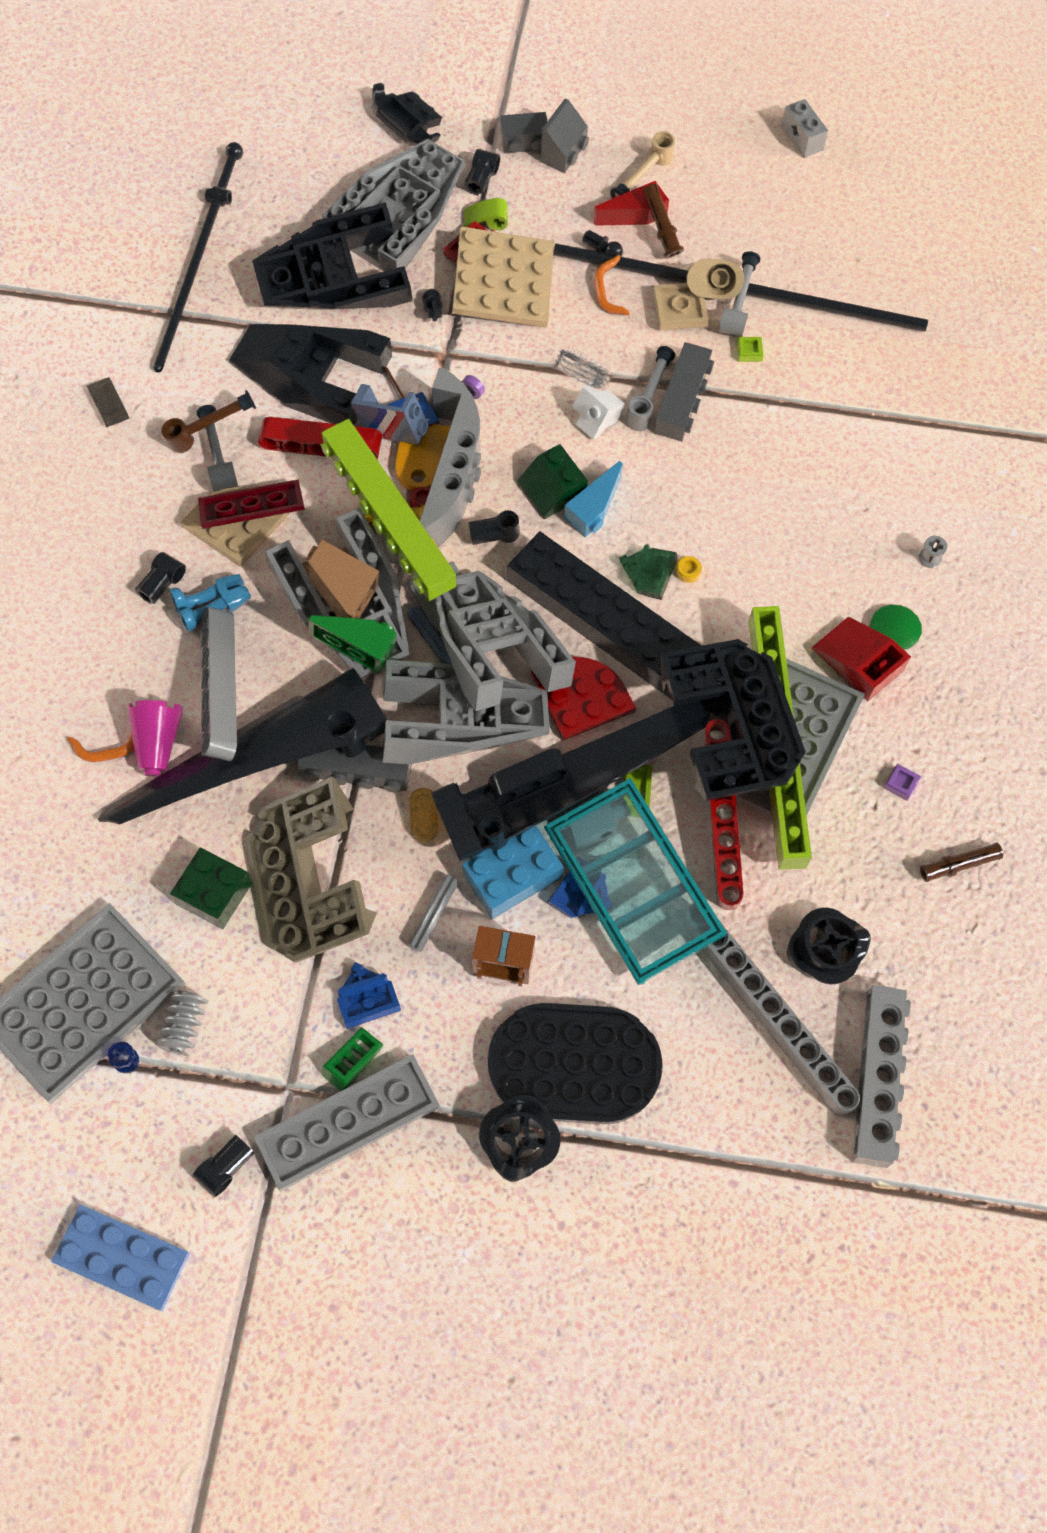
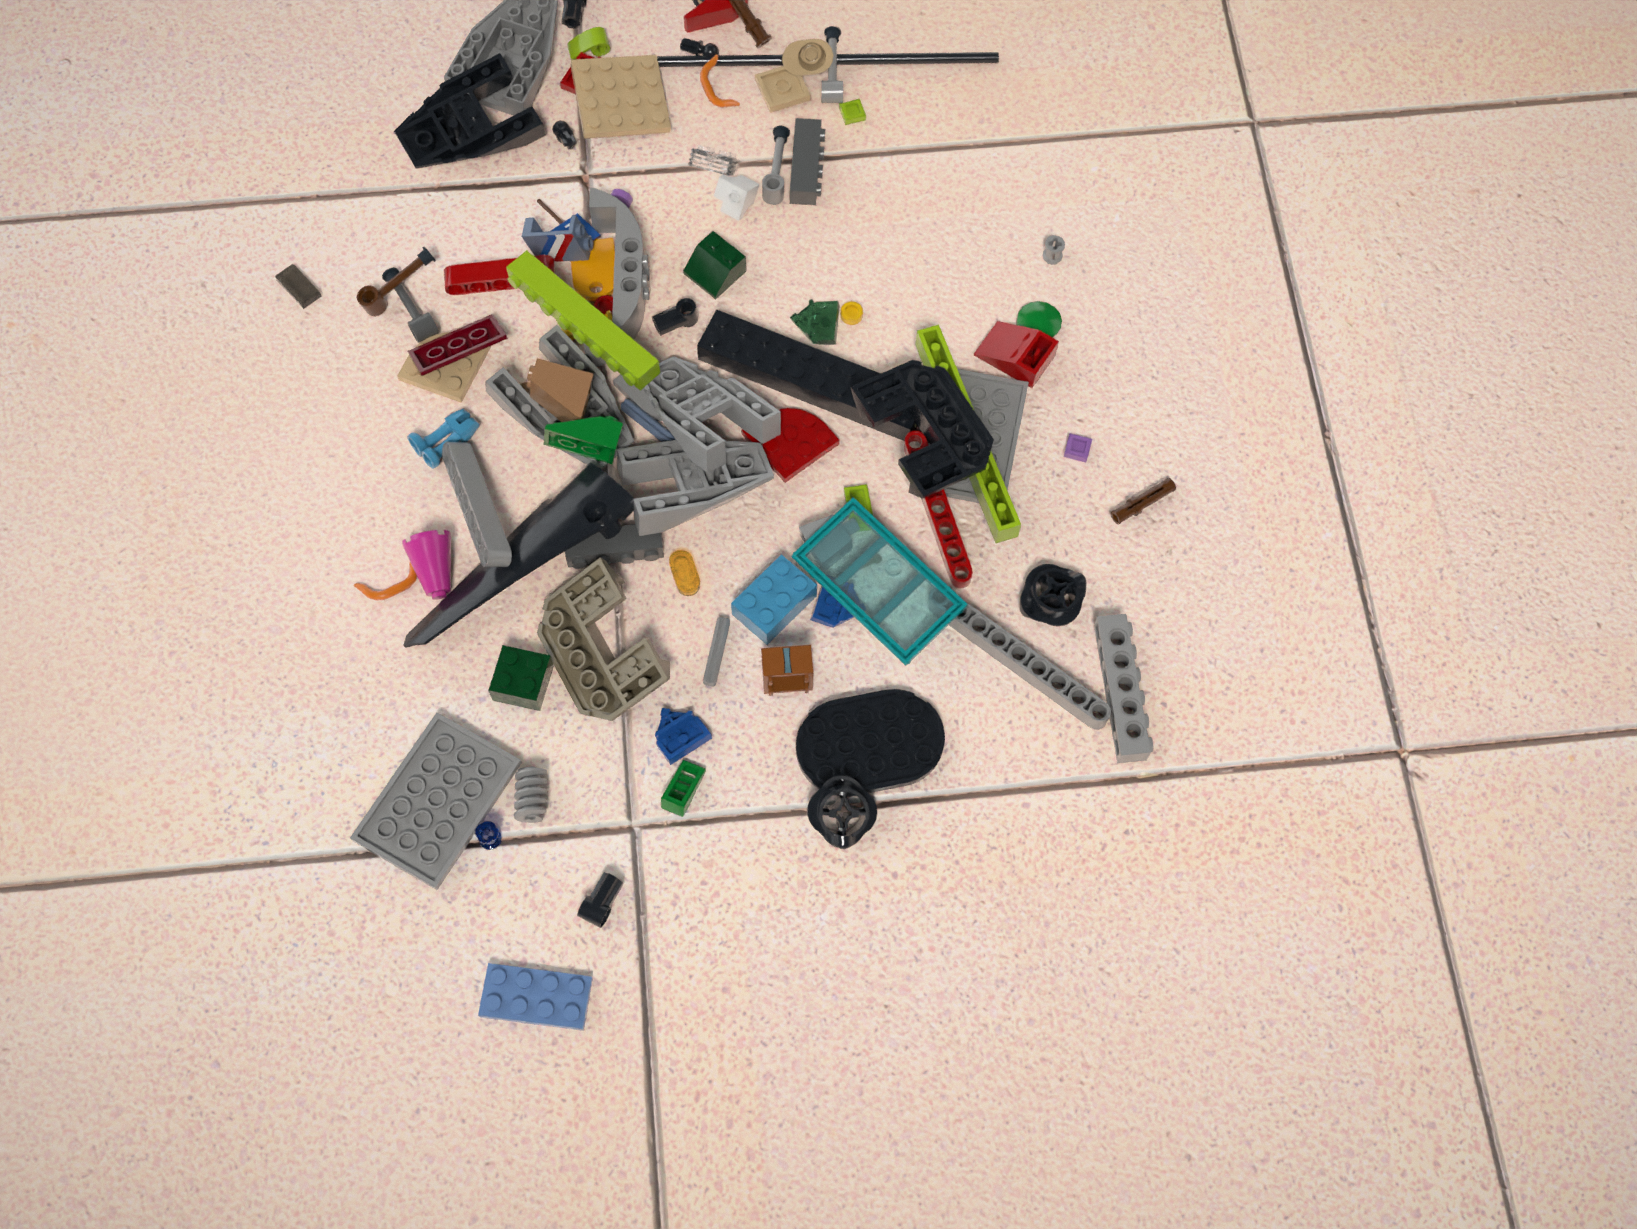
camera: 15 degrees left, 0 degrees up
black piece [135,552,186,604] -> none
black bar [153,142,243,373] -> none
black wedge [229,324,392,425] -> none
light grey plate [254,1054,440,1192] -> none
black panel [431,700,713,861] -> none
dark azure slope [564,461,623,537] -> none

